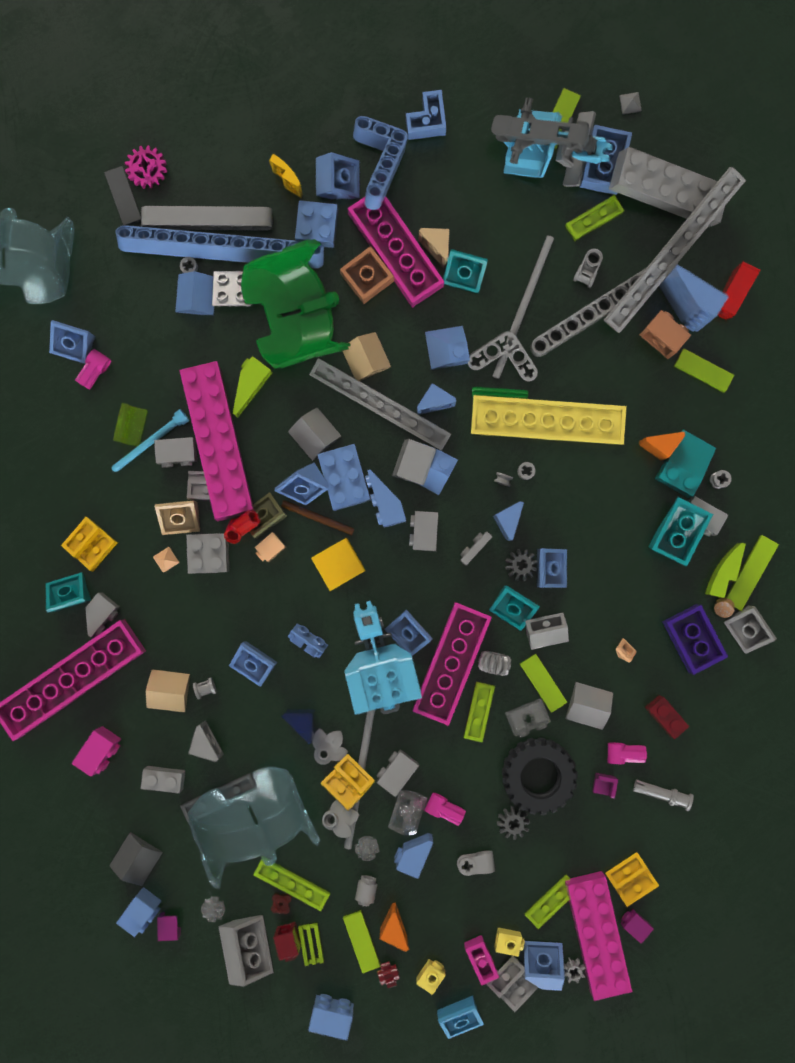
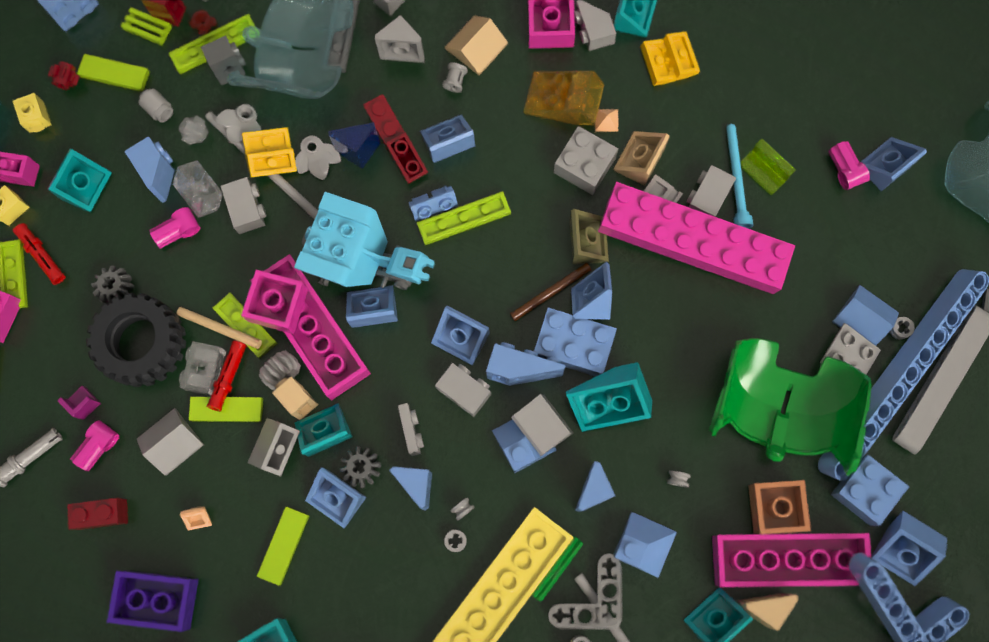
camera: 130 degrees right, 10 degrees down
red piece [224,510,260,544] -> none
lime slope [233,356,272,418] -> none
light nougat brick [255,532,286,562] -> none
yellow slope [269,154,303,198] -> none
light grey slope [288,407,342,461] -> none
light grey plate [309,358,451,451] -> none
yellow slope [311,538,366,591] -> none
tan slope [343,332,391,381] -> none
orange slope [380,902,409,951] -> none
light grey piece [457,851,495,876] -> none
none -> red pin [13,223,66,285]
none -> teal slope [48,149,112,212]
none -> tan bar [177,307,262,349]
none -> dark grey brick [201,36,246,85]
none -> red pin [206,340,247,412]
none -> dark pink brick [241,270,308,334]
none -> lime tile [257,507,309,586]
none -> tan brick [272,377,319,420]
none -> dark red slope [363,94,428,184]
none -> lime tile [417,191,511,245]
none -> medium blue slope [431,306,490,365]
none -> clear yellow slope [524,71,604,125]
none -> teal slope [566,362,652,432]
none -> light grey bush [667,471,691,487]

